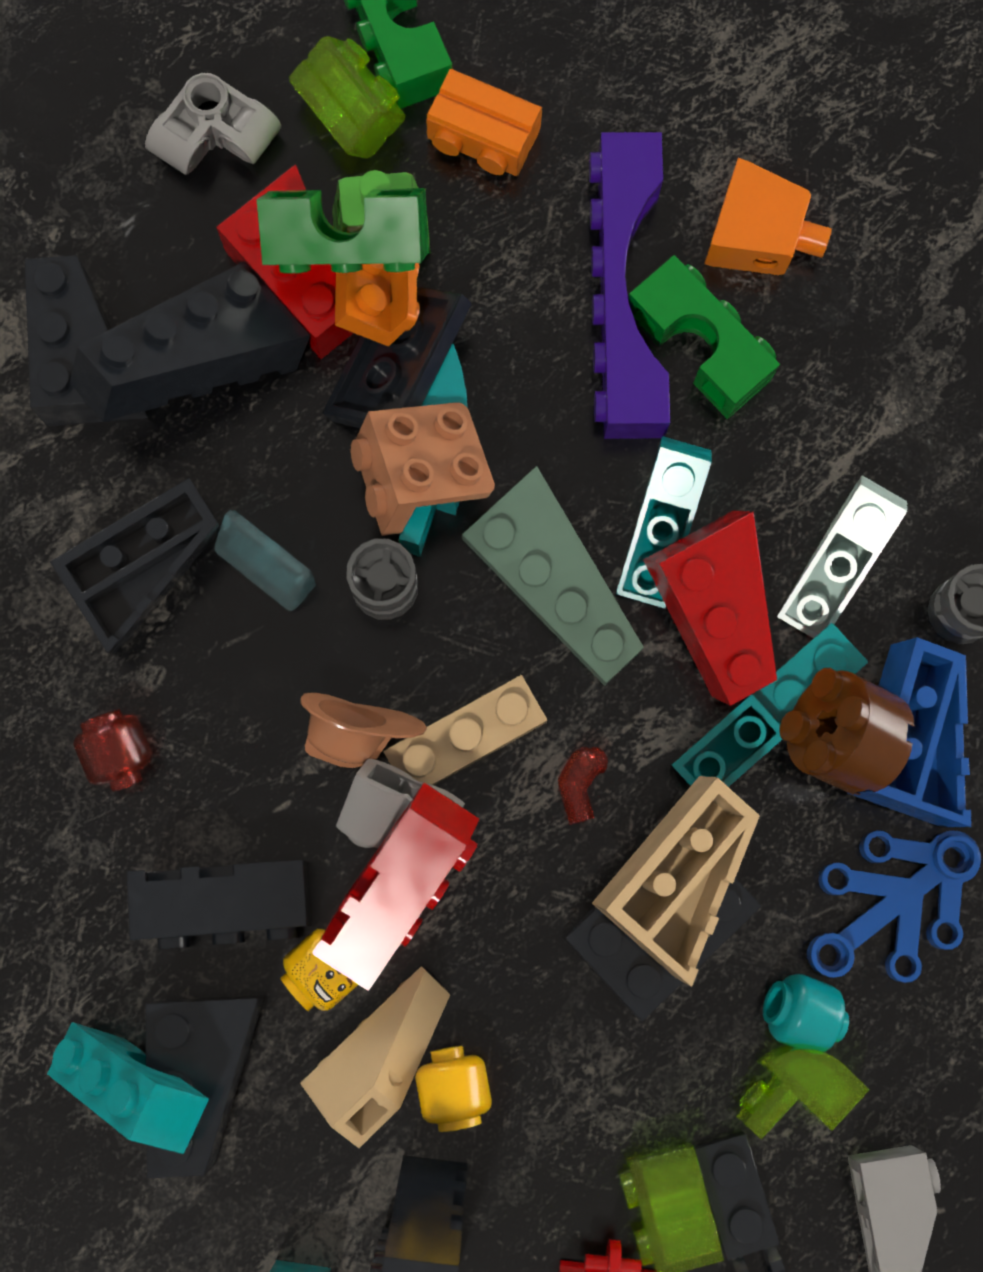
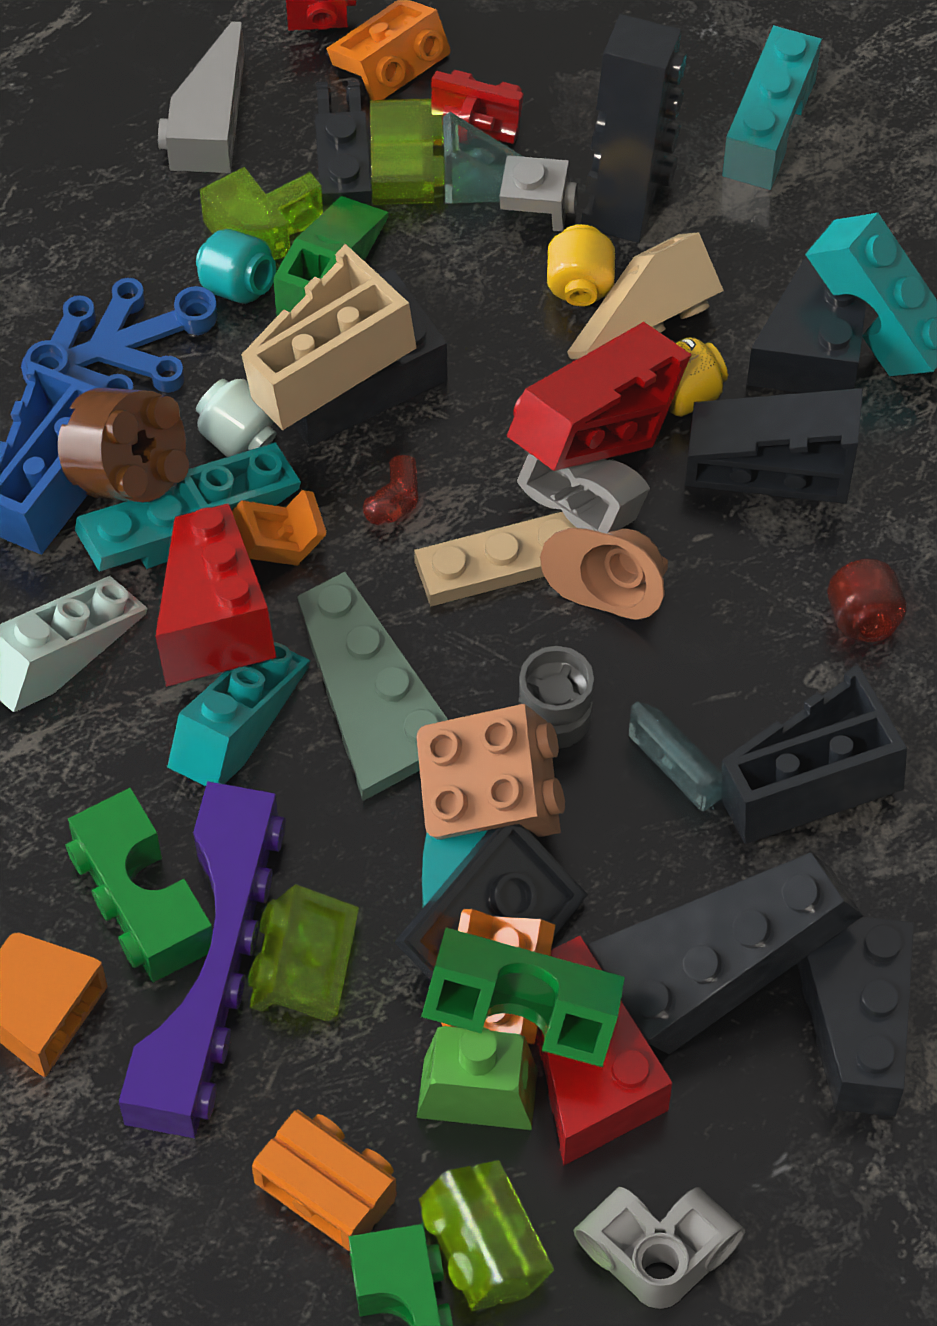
camera: 165 degrees left, 20 degrees down
none -> light aqua head [196,379,277,457]
none -> orange bracket [232,490,326,566]
none -> clear neon green bracket [248,884,359,1022]
none -> green slope [273,196,389,316]
none -> clear light blue slope [443,112,522,203]
none -> light grey bracket [499,155,578,232]

